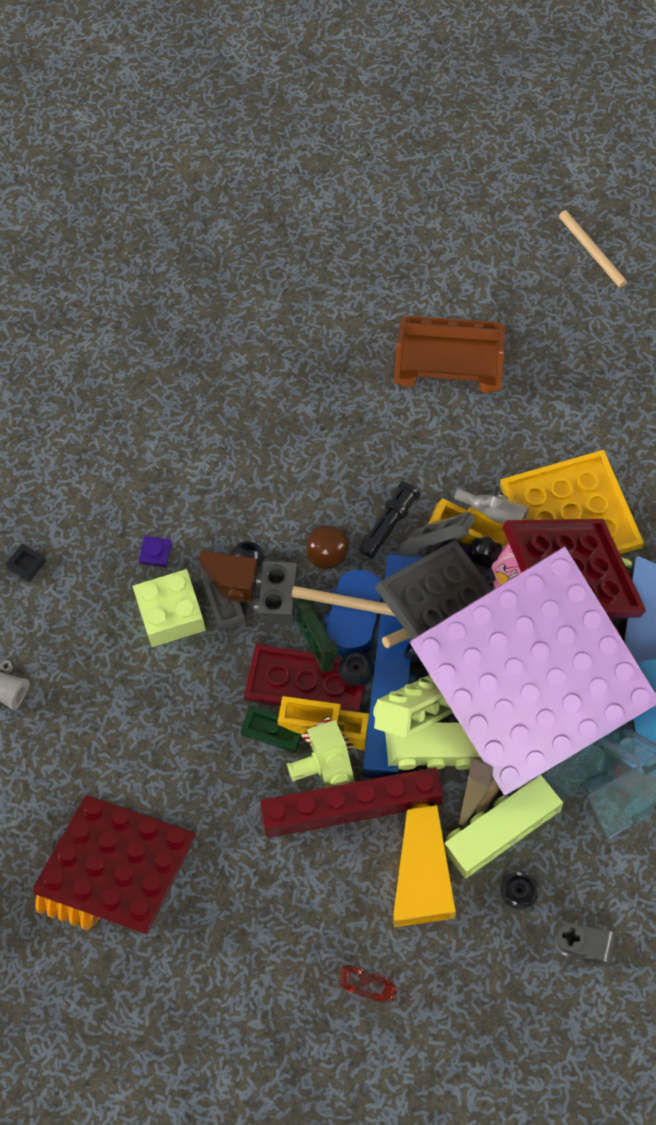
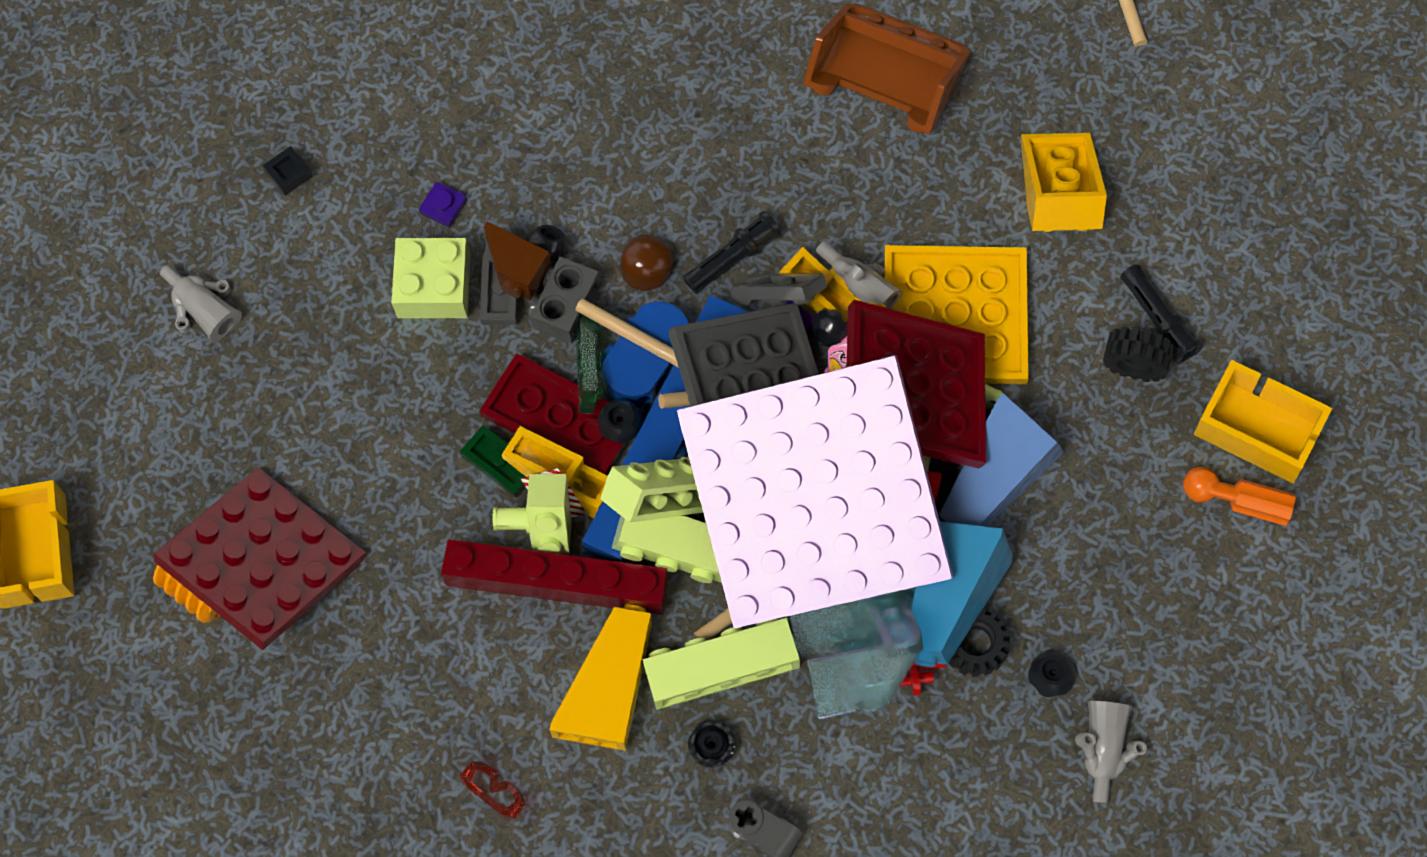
camera: 20 degrees right, 5 degrees up
dark tan slope [459,759,493,826] -> none
none -> yellow slope [1021,132,1107,232]

